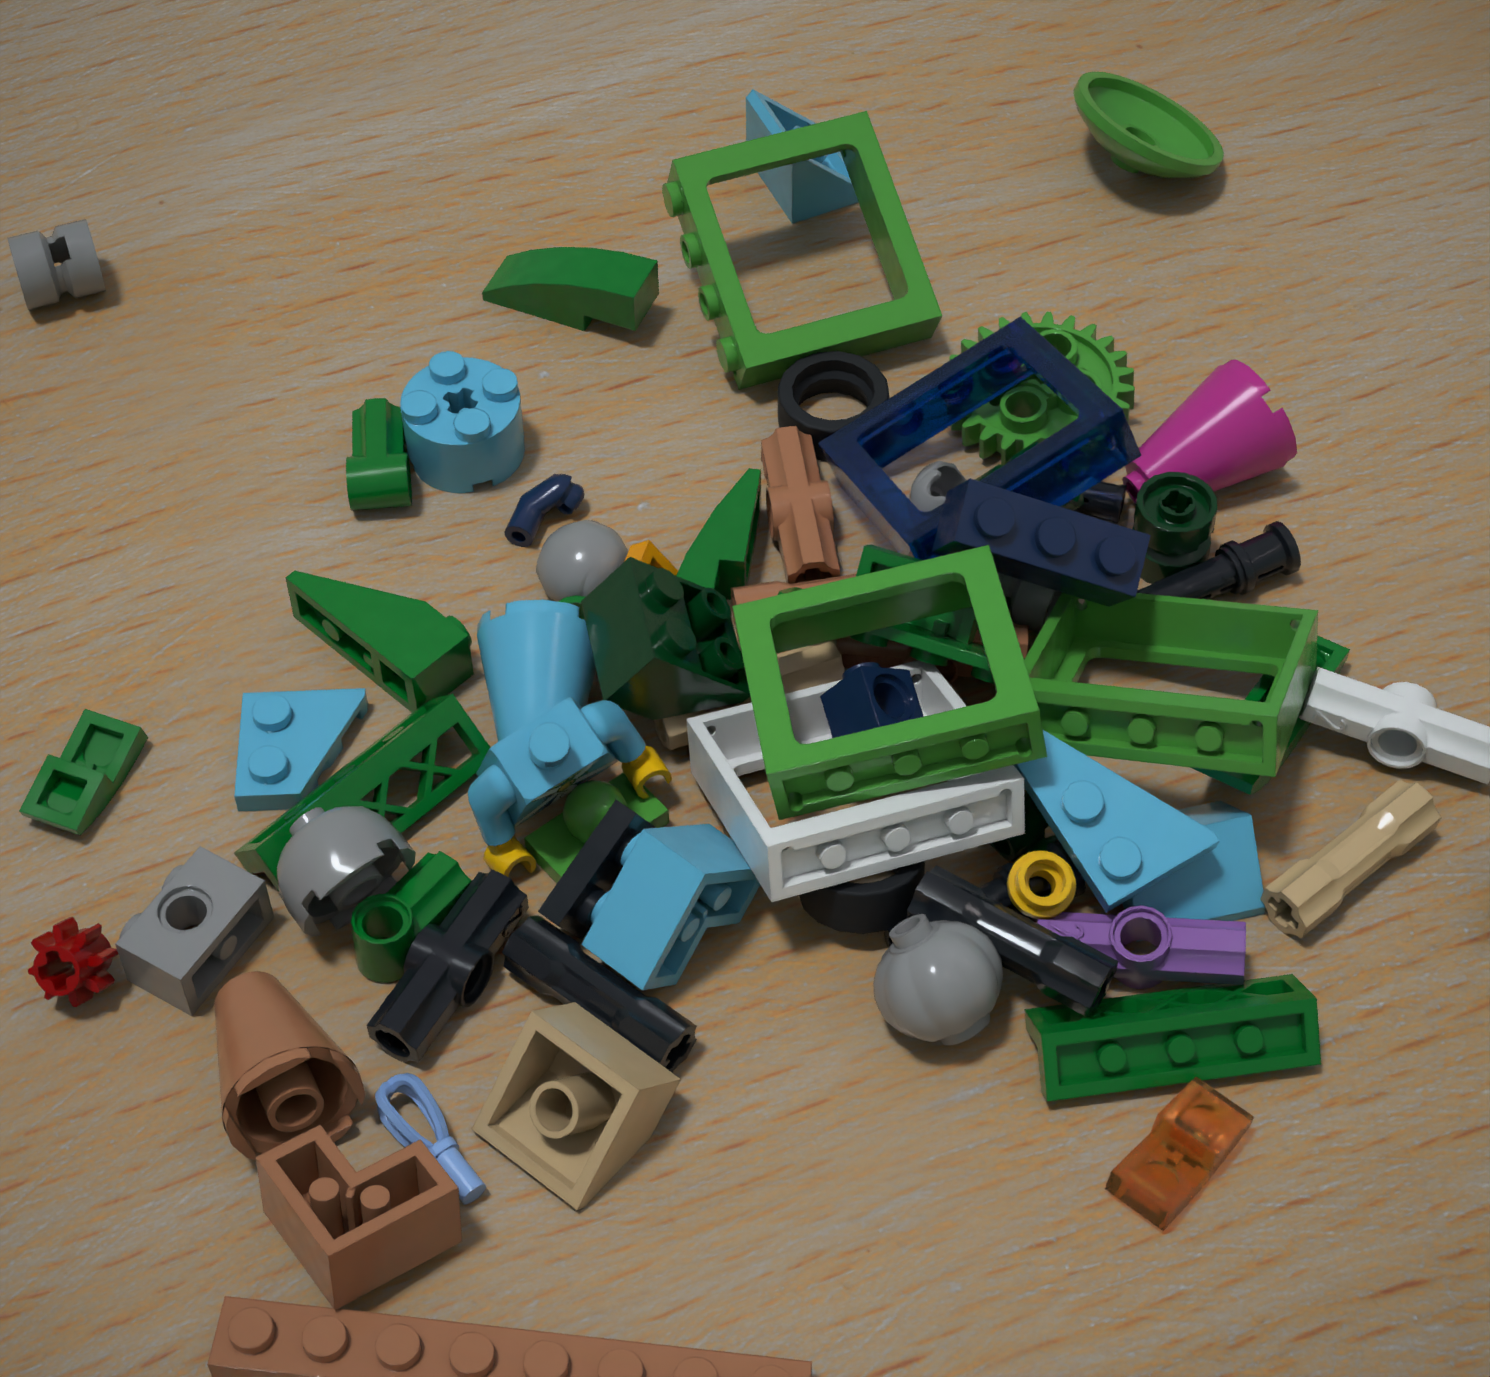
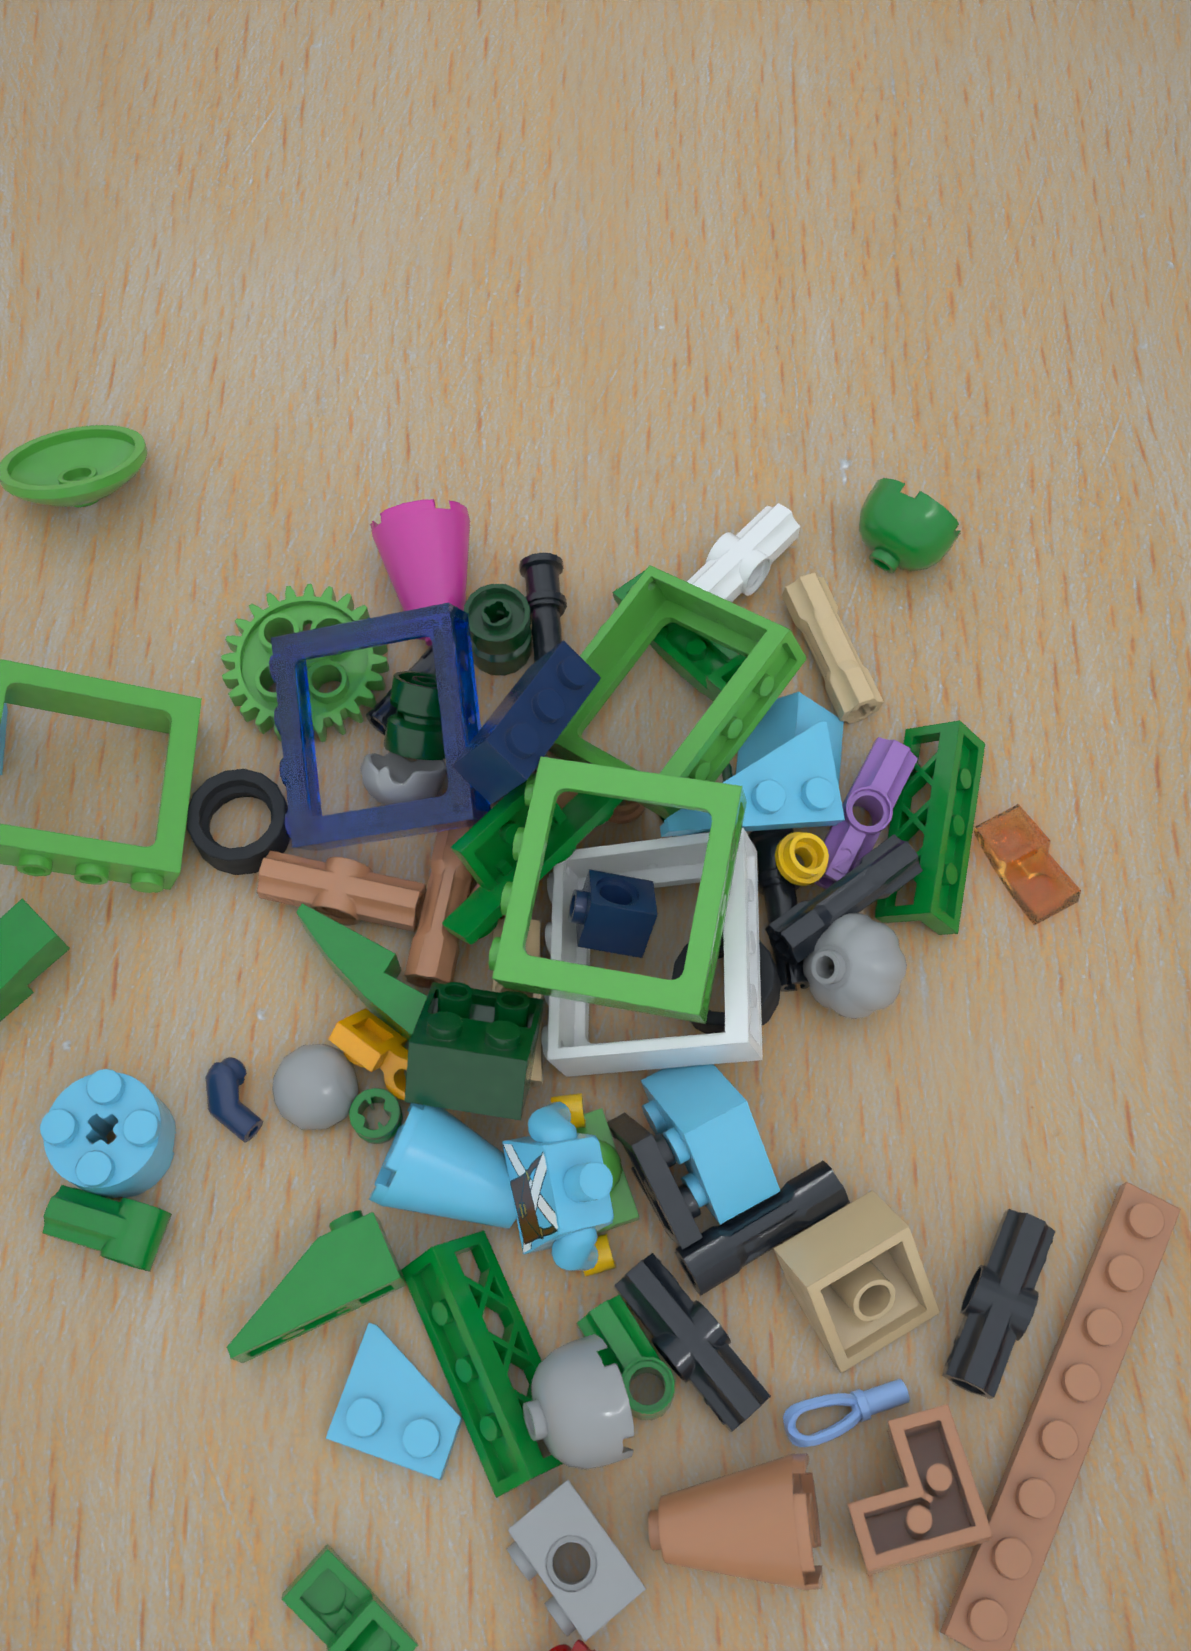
camera: 70 degrees left, 15 degrees up
none -> black piece [942,1209,1056,1399]

